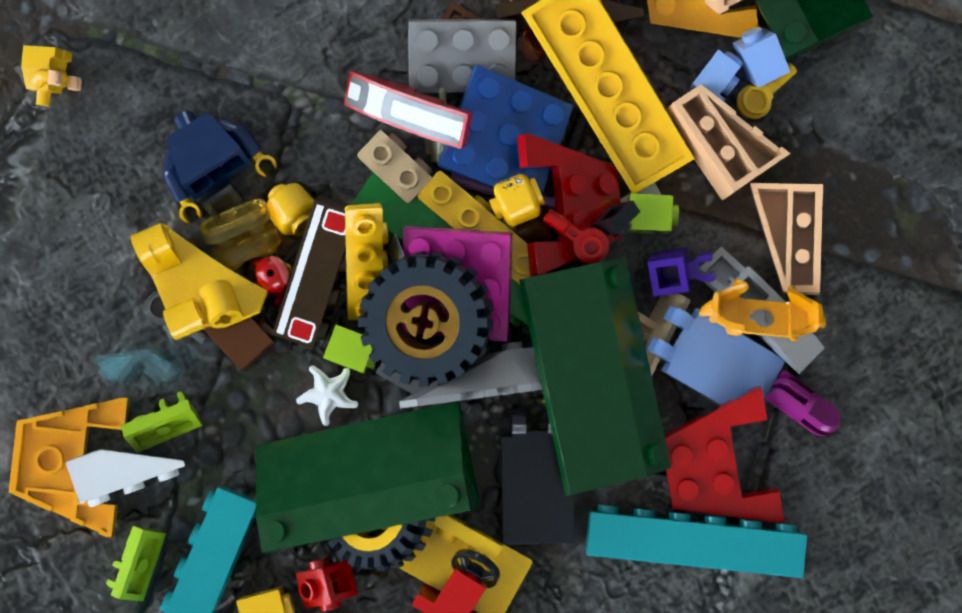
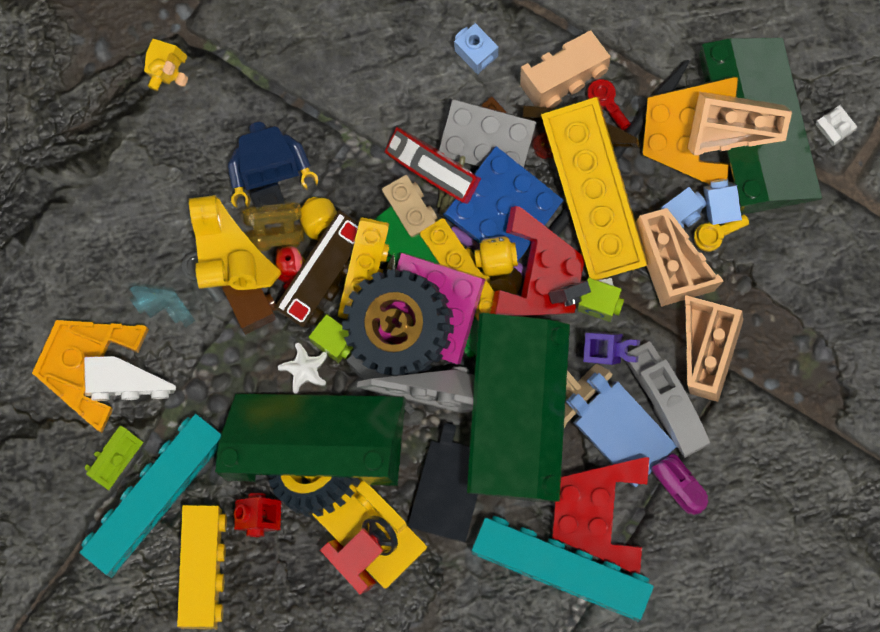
camera: 25 degrees right, 10 degrees down
lime plate [121,391,203,453] -> none
red plate [543,209,609,263] -> none
light orange piece [699,279,827,341] -> none

